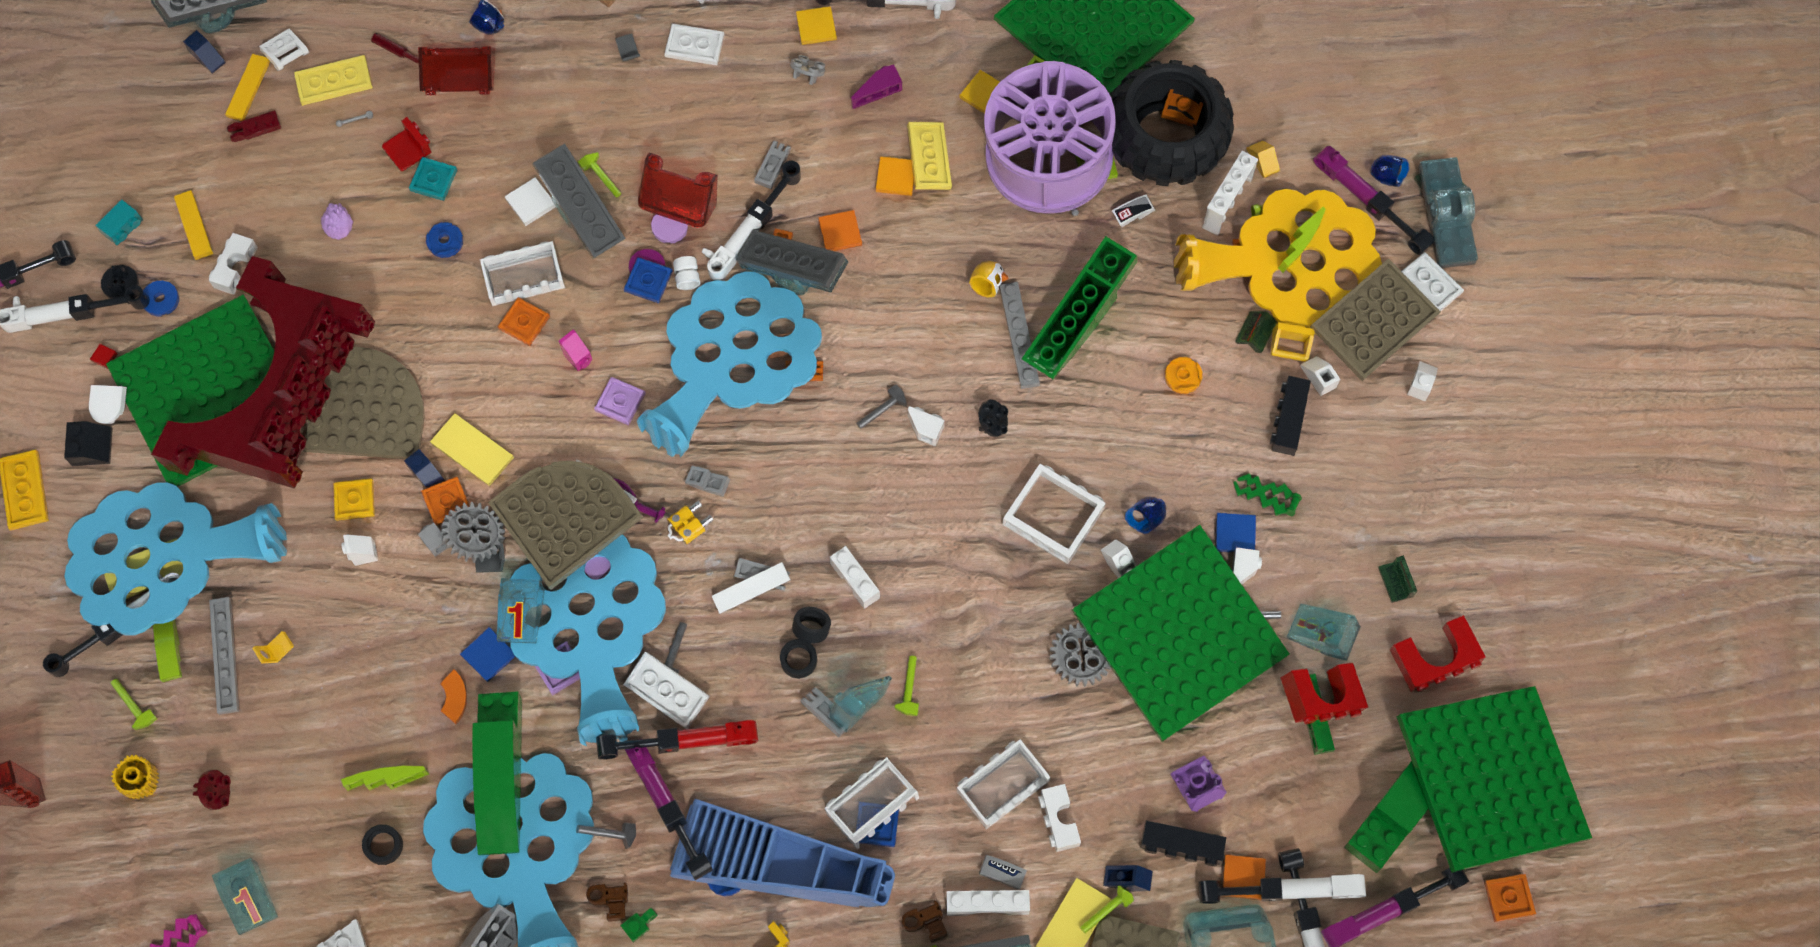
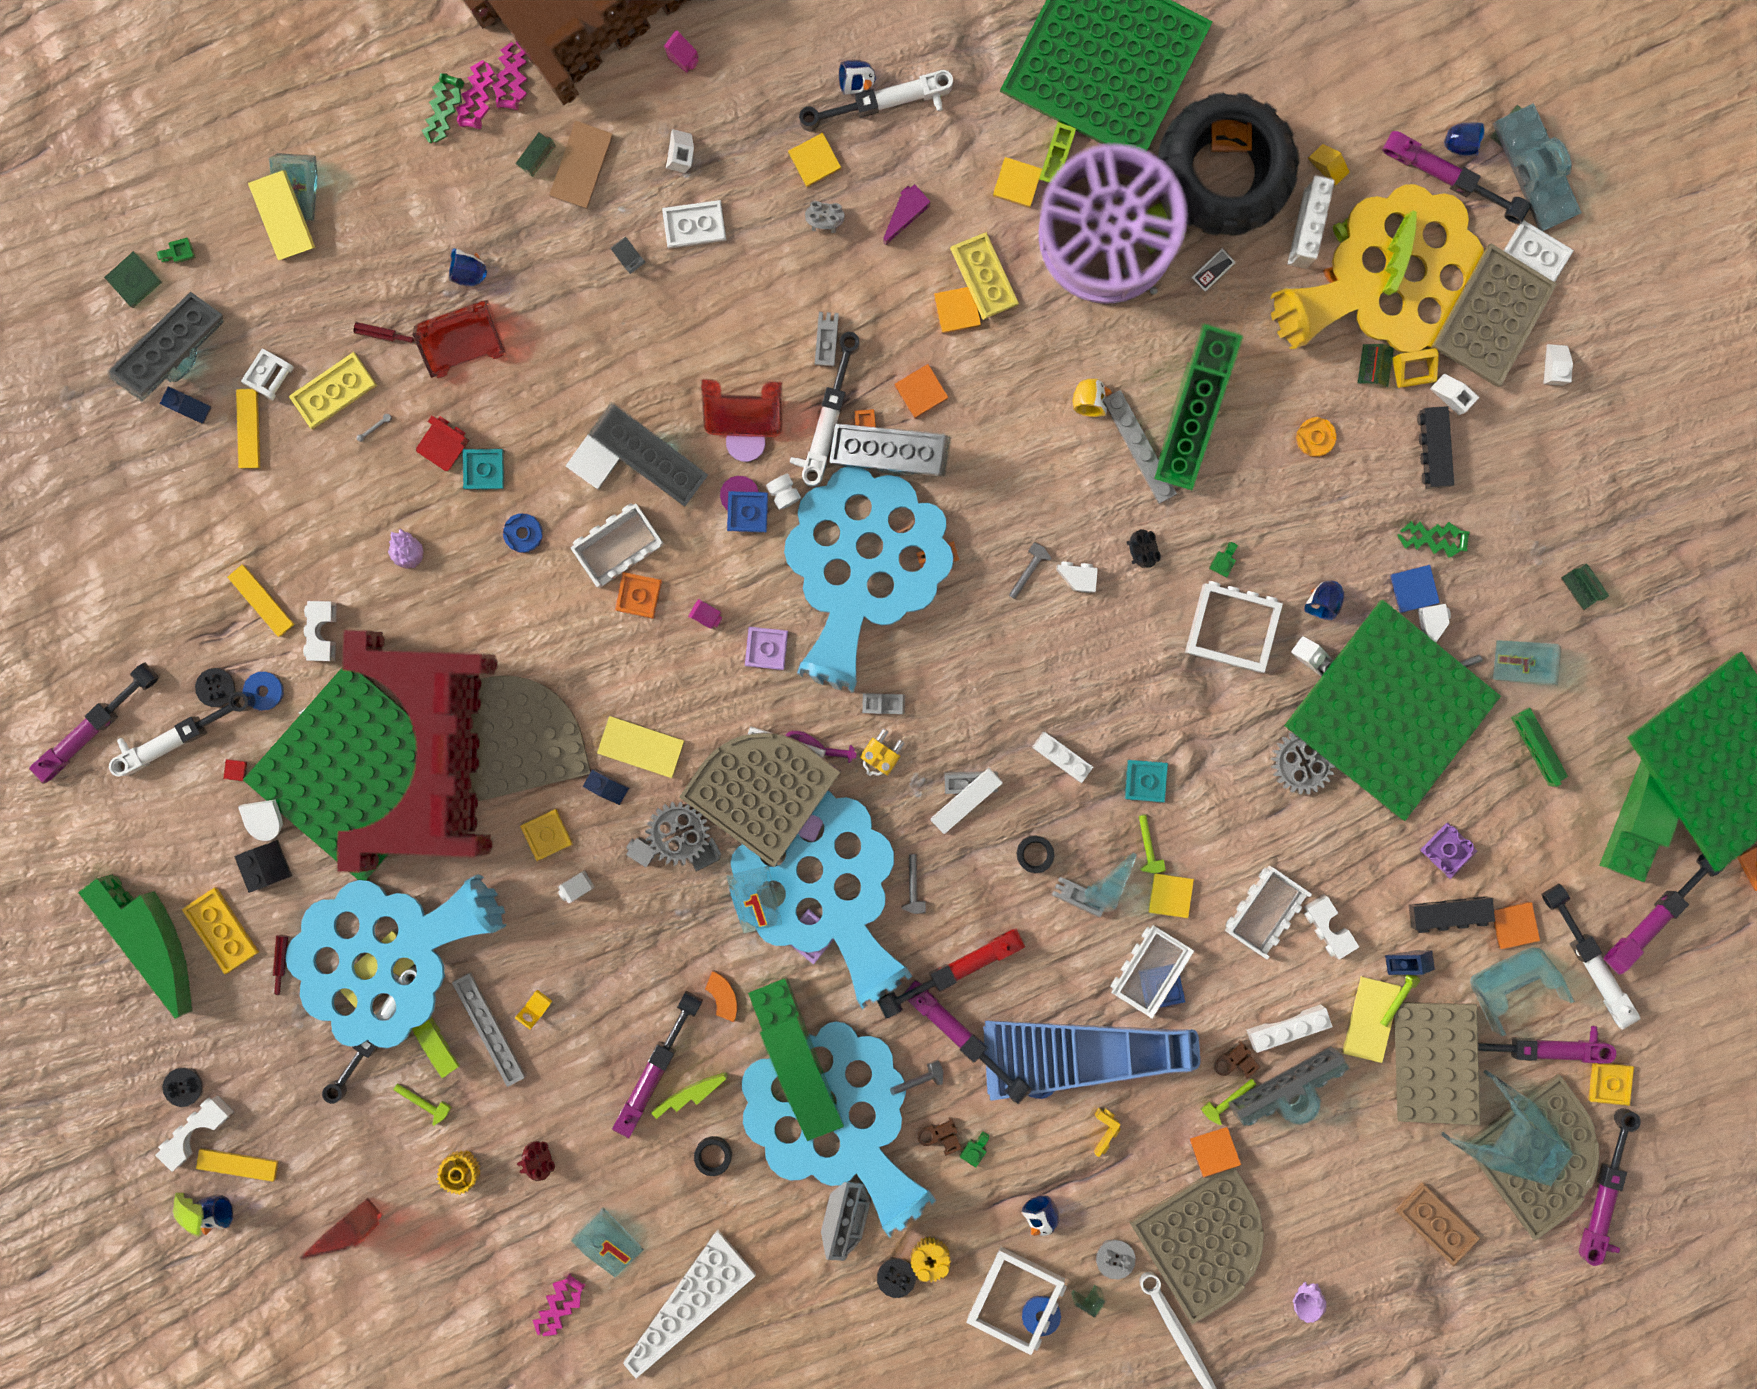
camera: 20 degrees left, 20 degrees up
teal brick [95,199,143,246] -> none
dark red hinge [227,110,281,142] -> none
orange tile [421,477,470,526] -> none
blue tile [460,627,515,682] -> none
lime piece [578,152,621,198] -> none
white tile [623,652,710,729] -> none
black tyre [792,607,831,644] -> none
light grey slope [979,855,1027,890] -> none
piece [1198,874,1366,904] -> none
red arch [1280,663,1368,724] -> none
red arch [1390,615,1486,692] -> none
none -> dark red axle [273,935,288,995]
none -> piece [611,991,703,1139]
none -> teal tile [1124,760,1168,802]
none -> yellow tile [1148,873,1194,918]
none -> green plate [1209,542,1238,578]

